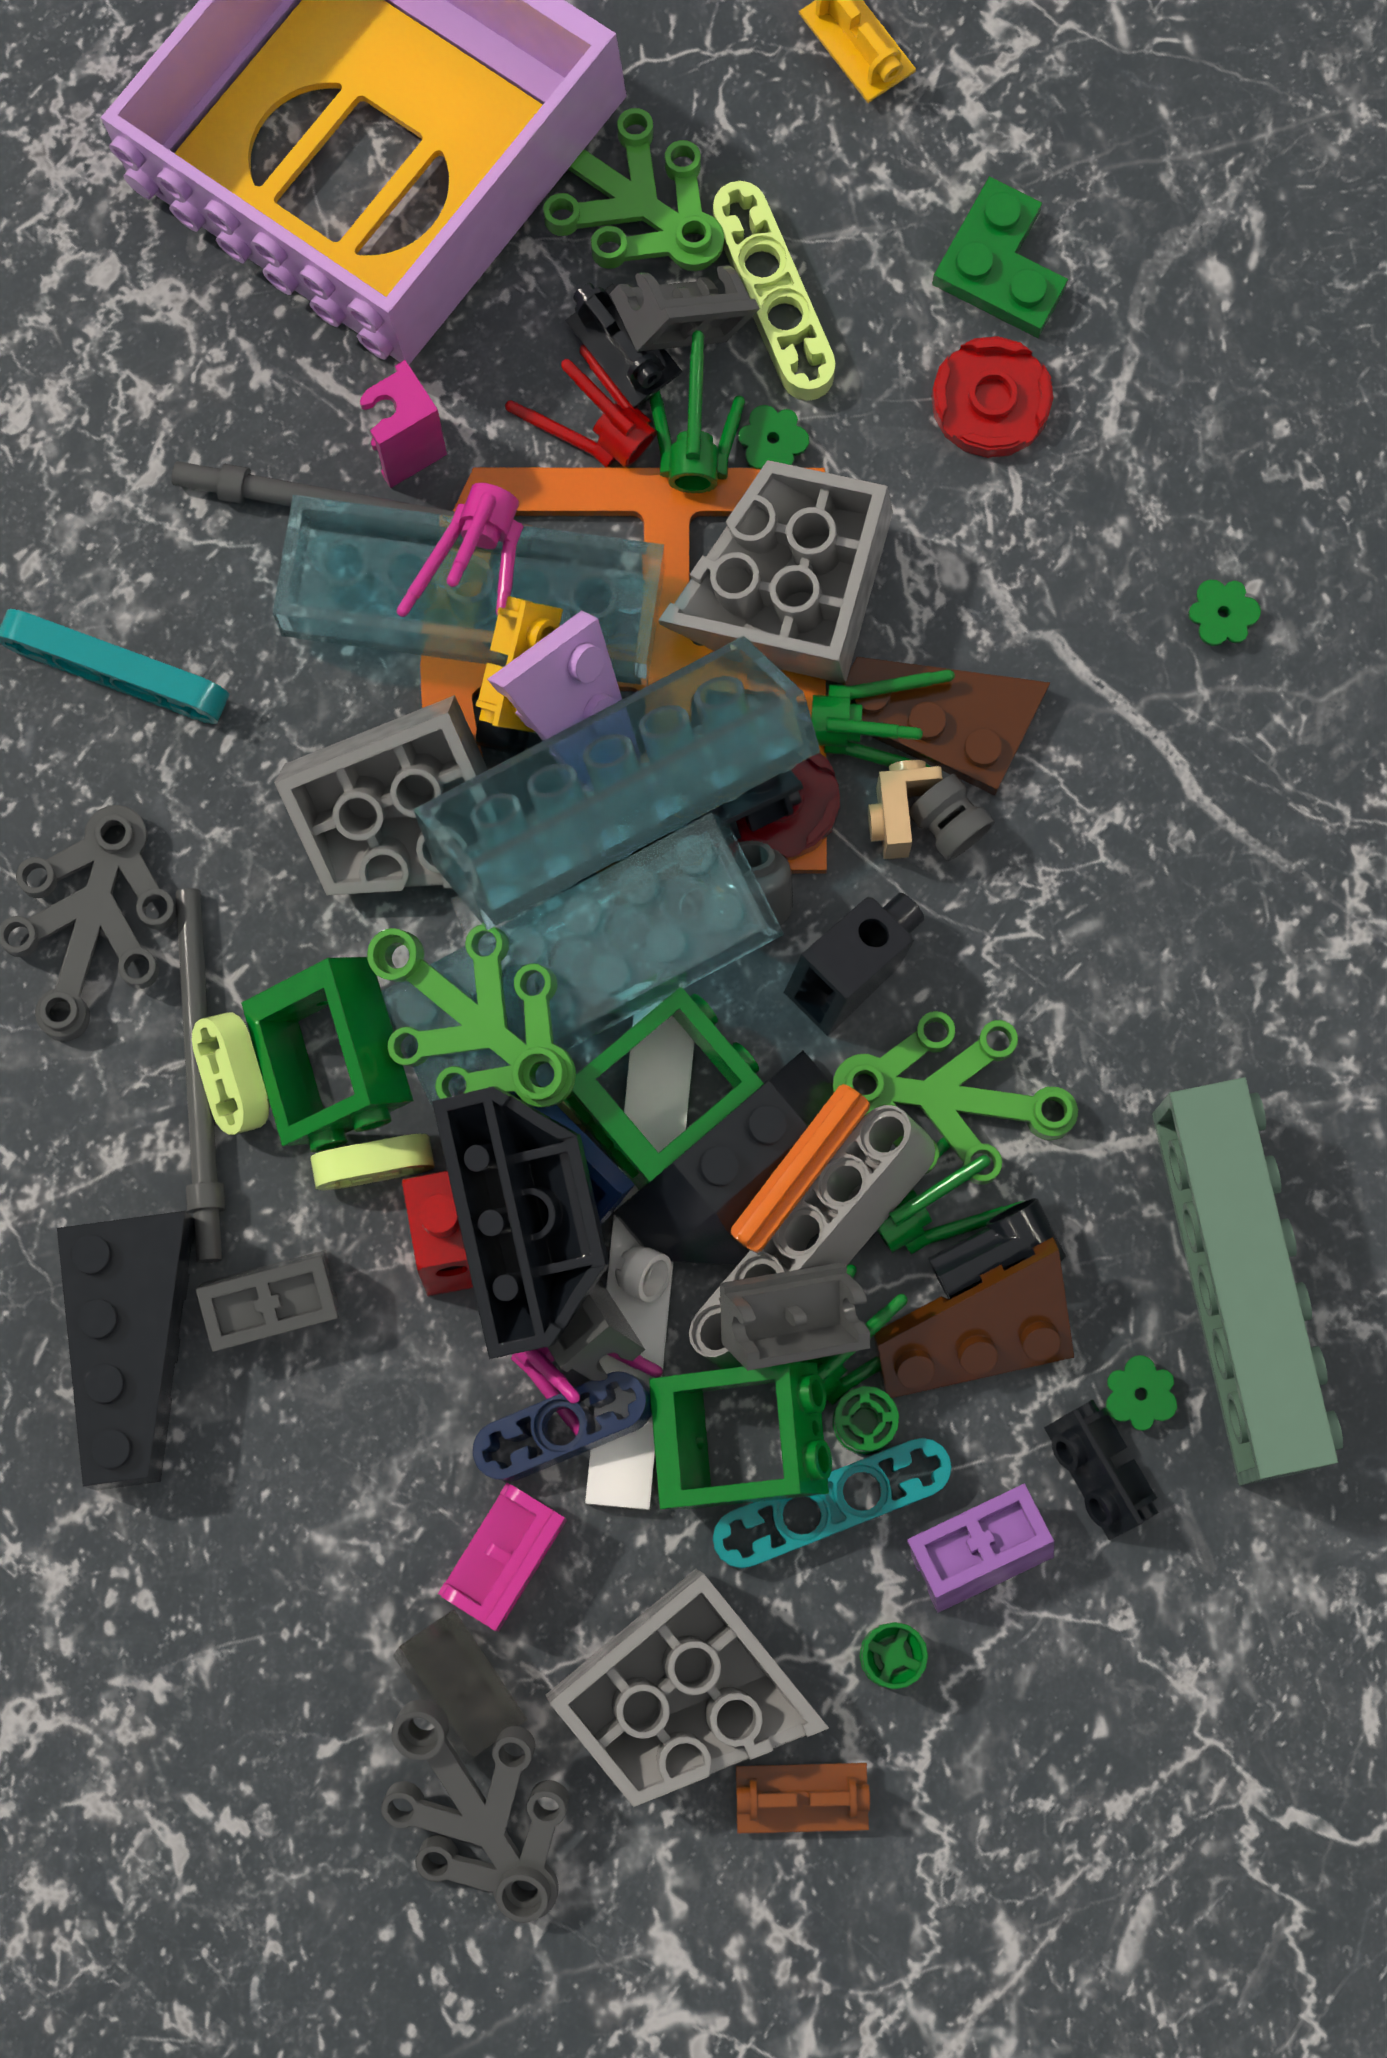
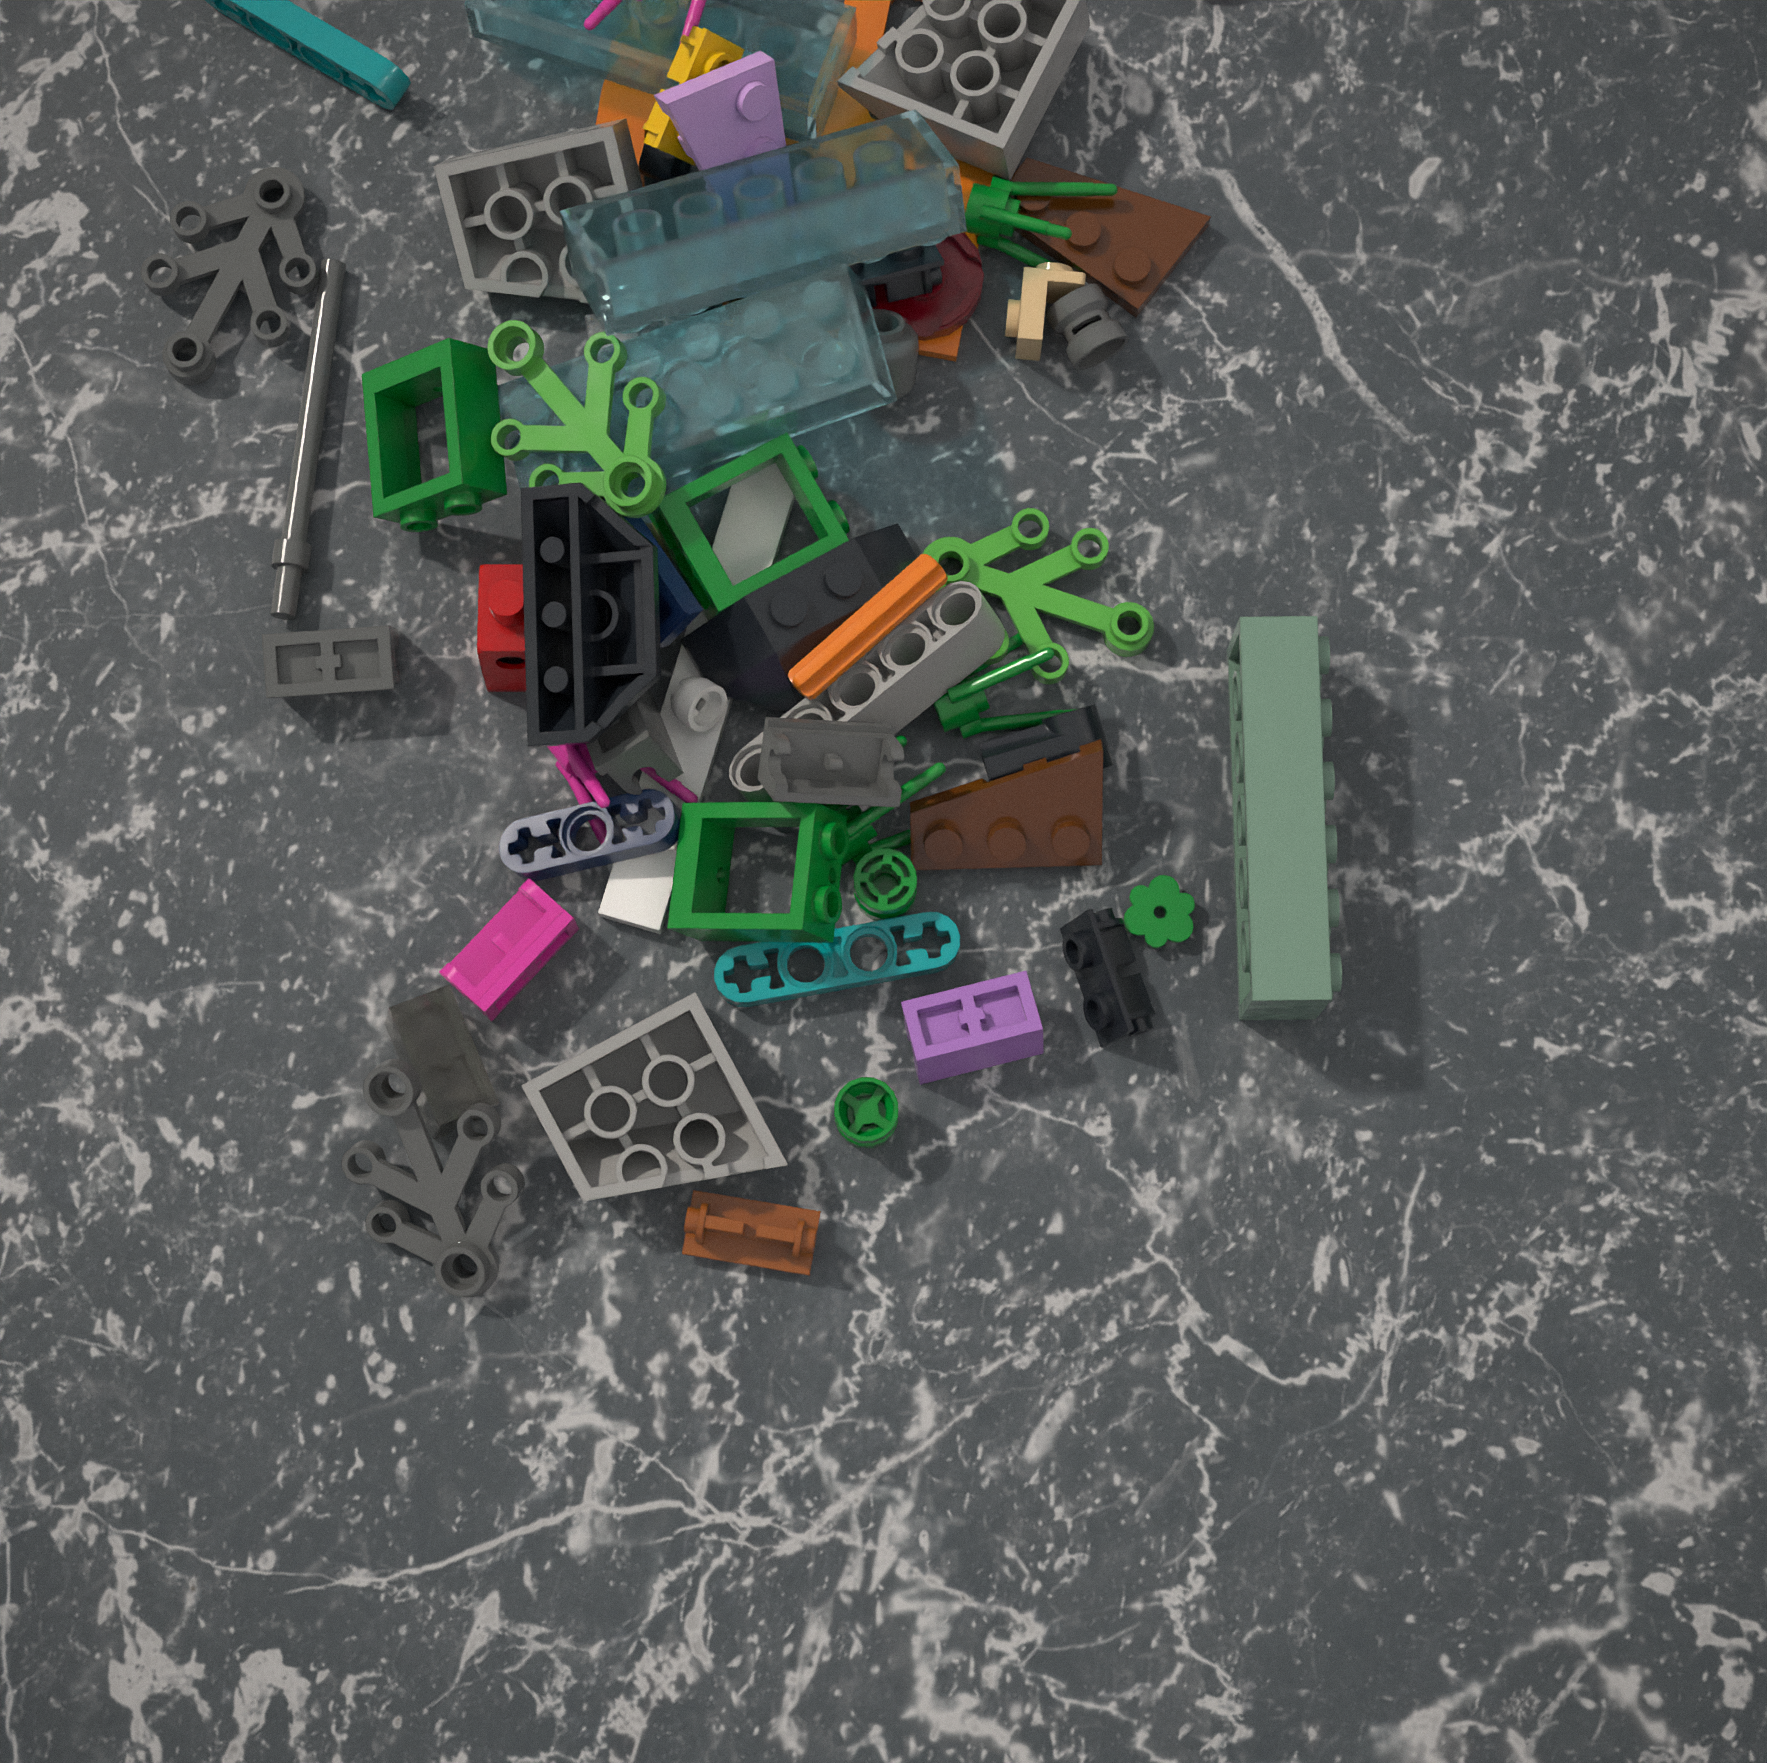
camera: 10 degrees right, 0 degrees up
black wedge [57,1211,195,1490] -> none
yellowish green beam [192,1012,269,1135] -> none
yellowish green beam [310,1134,435,1190] -> none
black torso [784,893,924,1036] -> none
green plant [1188,579,1261,646] -> none

